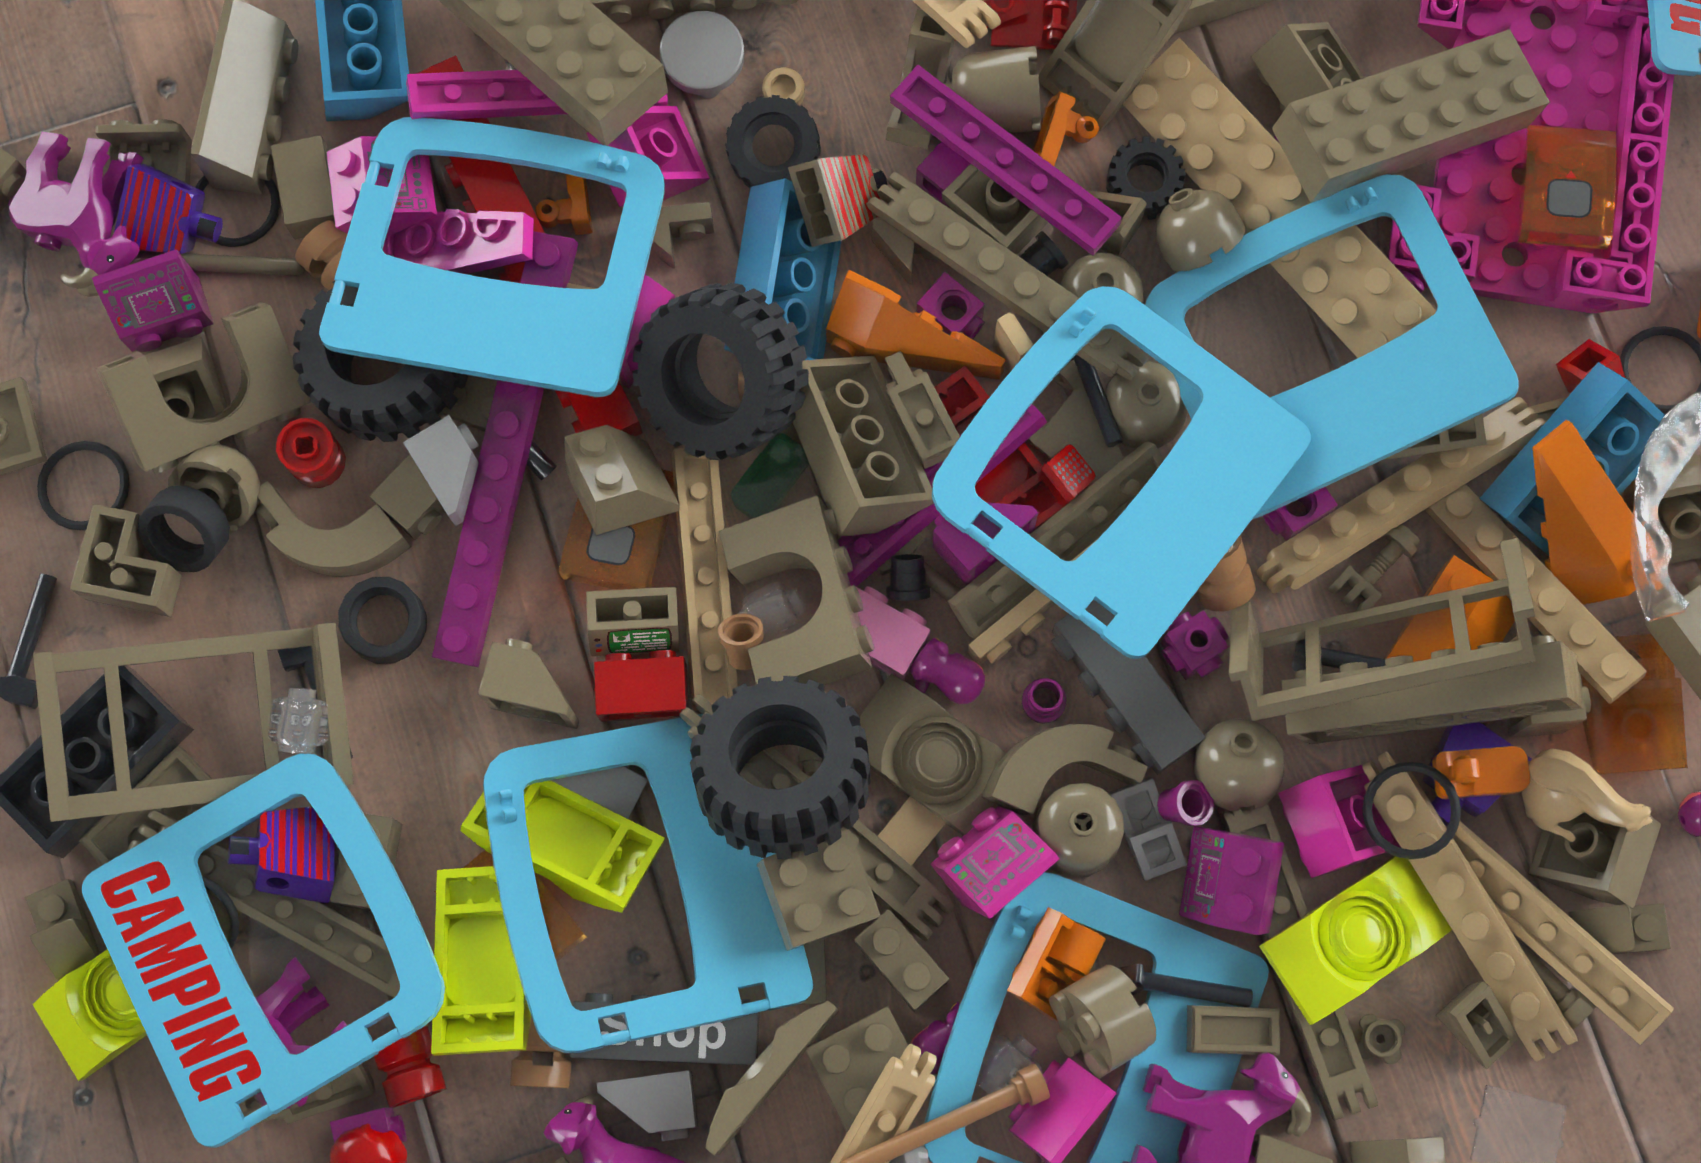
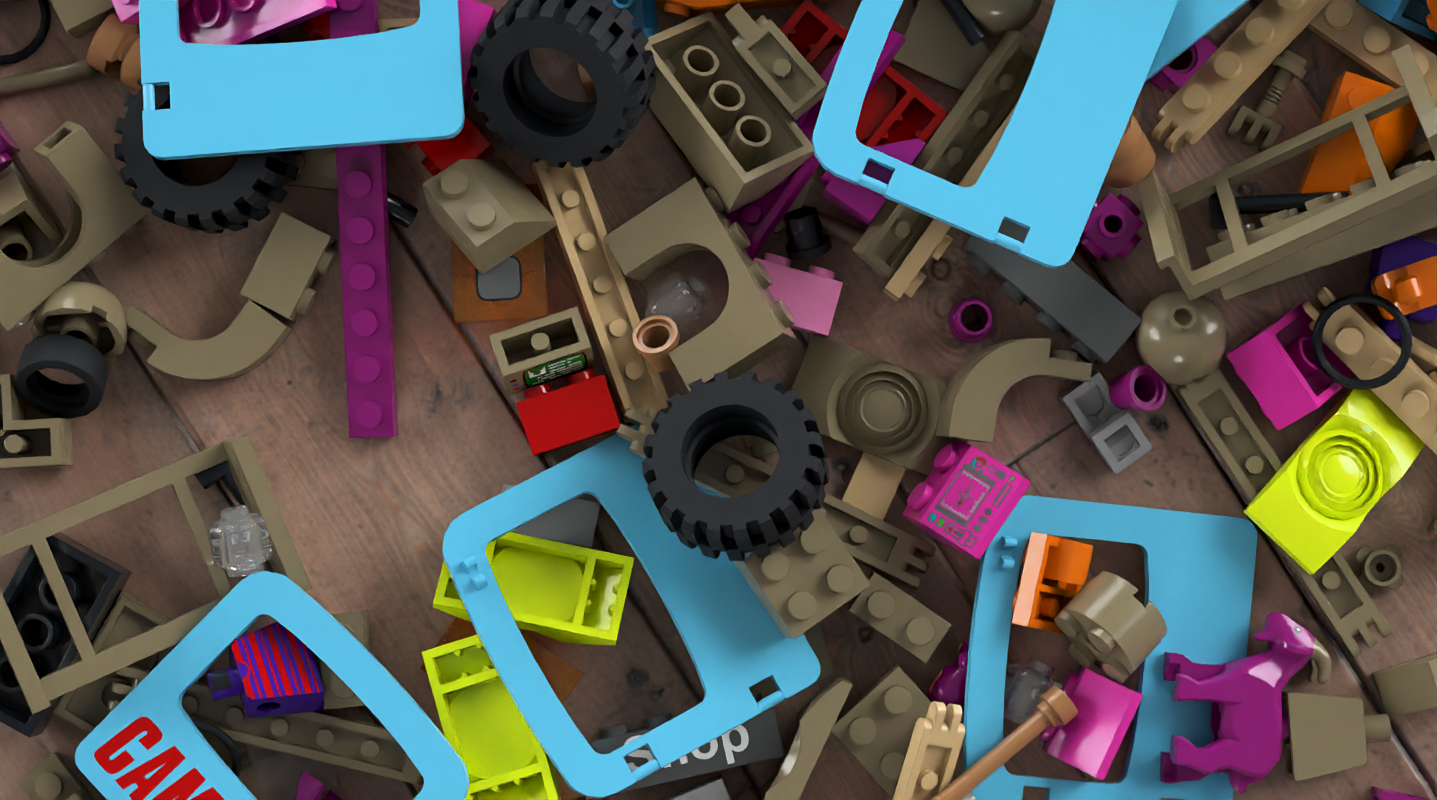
camera: 20 degrees left, 10 degrees up
red wheel [276,418,346,488] -> none
black tyre [338,577,427,664] -> none
light grey slope [403,415,479,526] -> none
dark tan slope [478,638,579,729] -> none
clear green piece [731,433,810,519] -> none
magenta animal [909,637,985,705] -> none
dark tan cylinder [1032,783,1124,877] -> none
red slope [1042,444,1096,502] -> none
black piece [1118,964,1253,1007] -> none
magenta slope [1179,826,1285,935] -> none
dark tan tile [1186,1005,1280,1055] -> none

